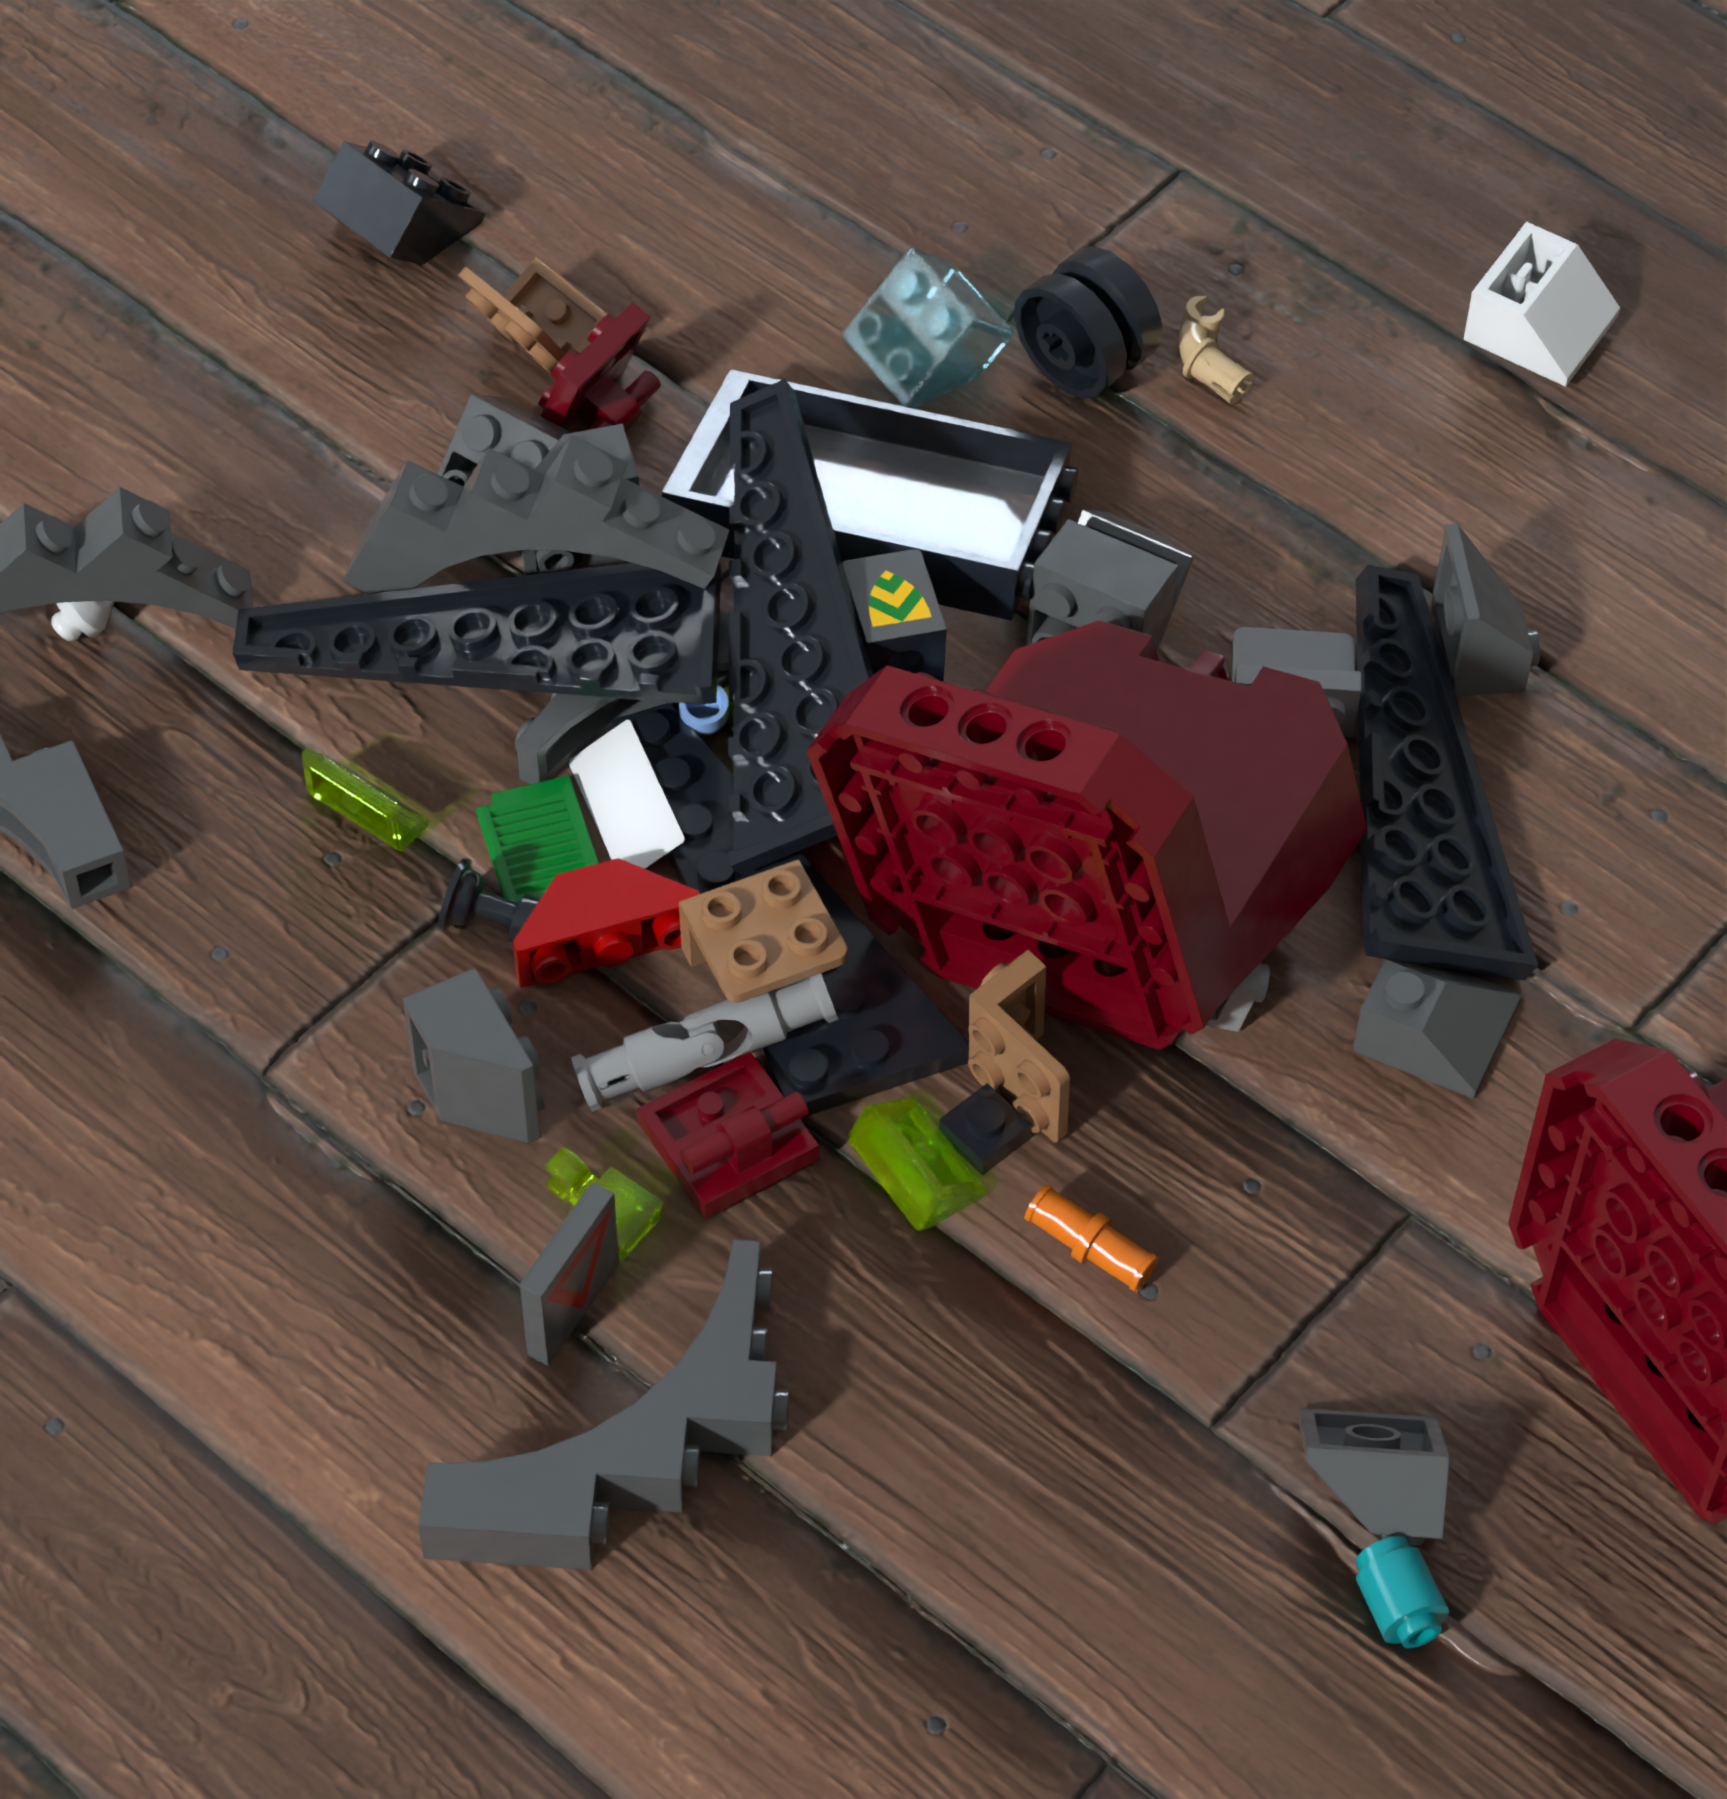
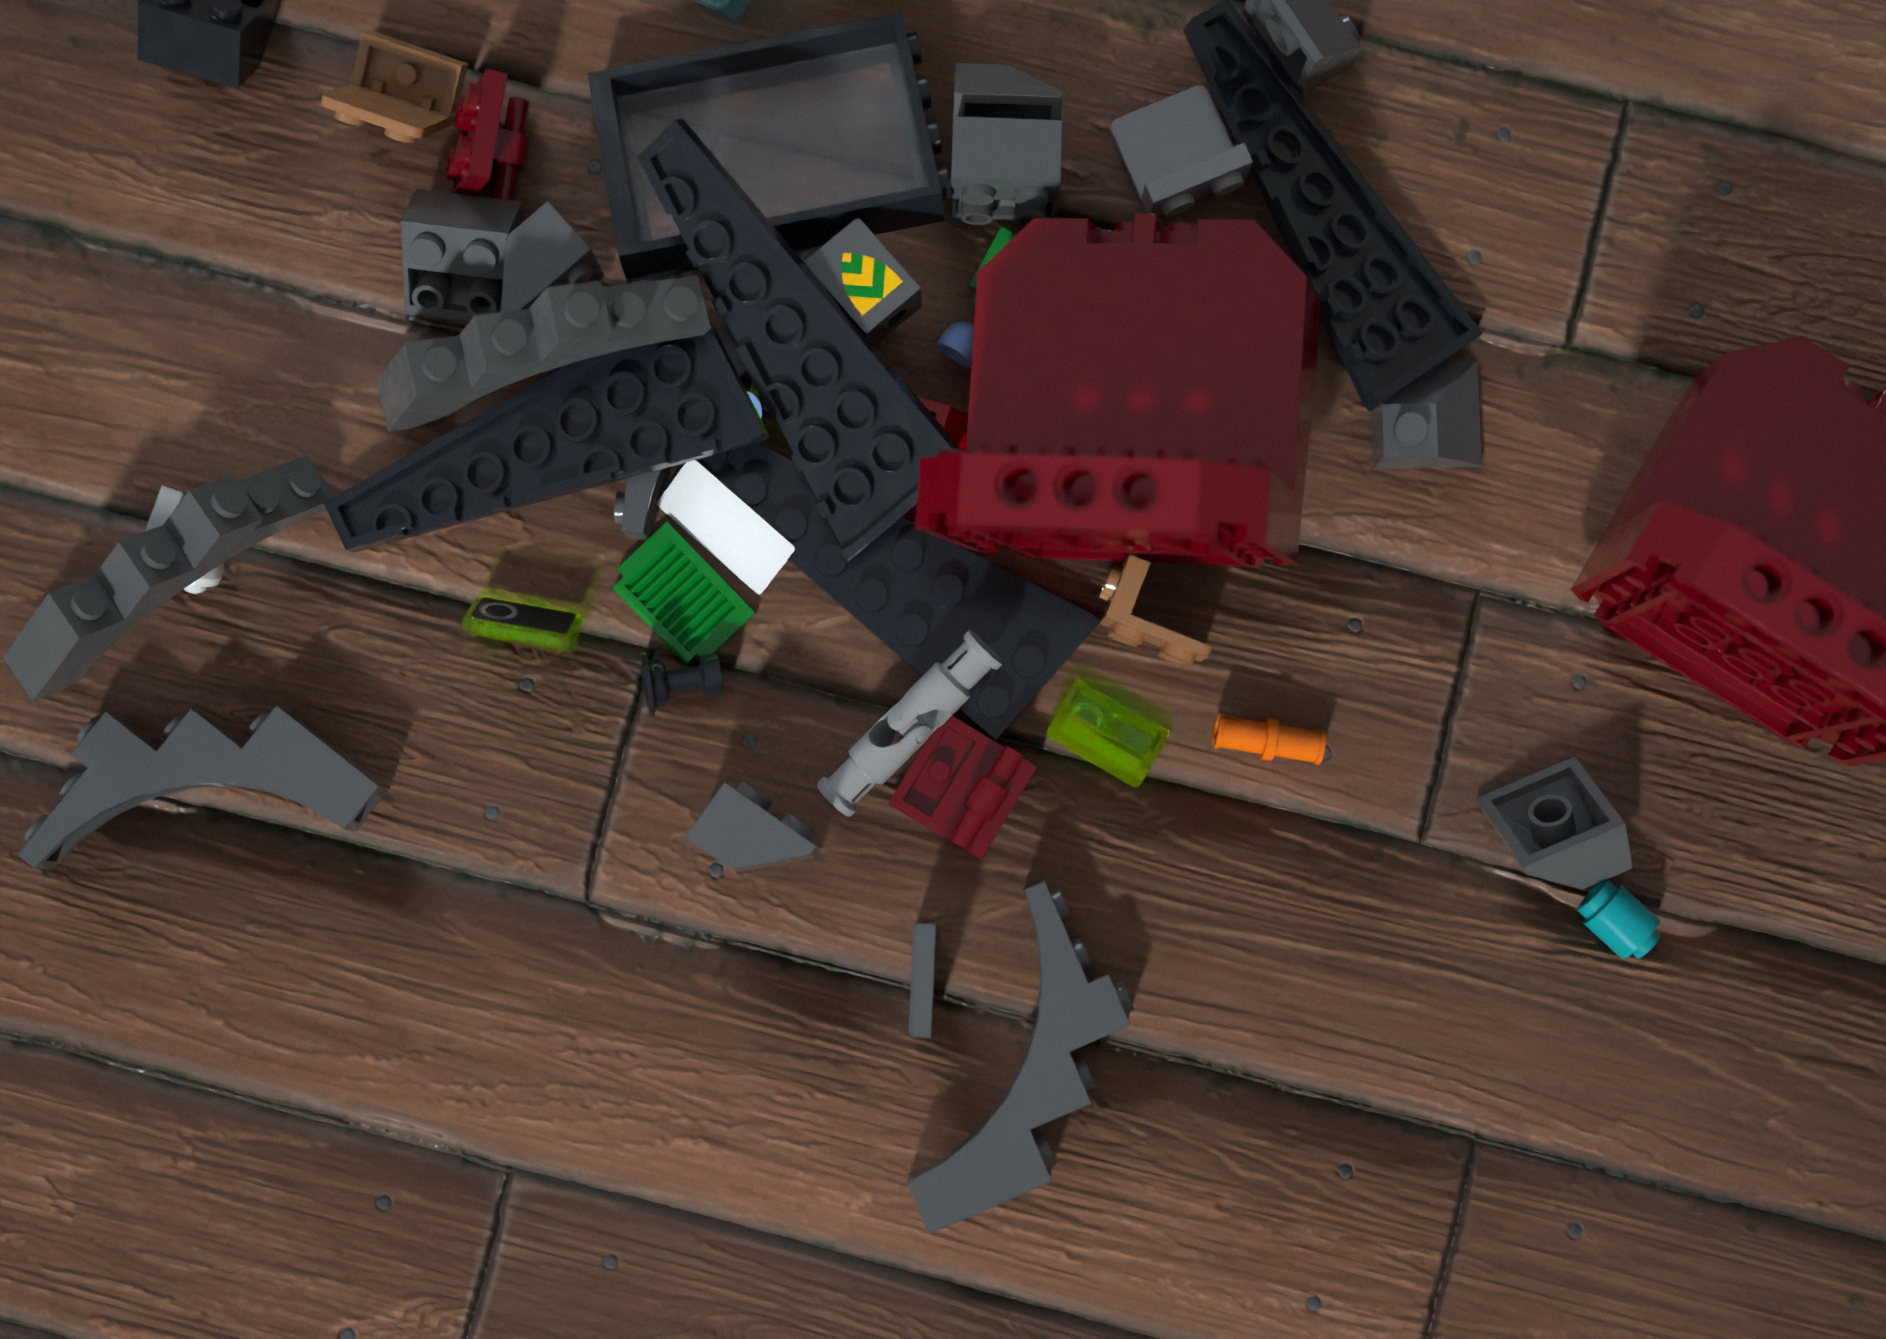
camera: 25 degrees left, 30 degrees up
red slope [513,858,700,988] -> none
clear neon green plate [545,1147,664,1261] -> none
medium nougat bracket [679,859,847,1002] -> none
black plate [938,1083,1032,1176] -> none

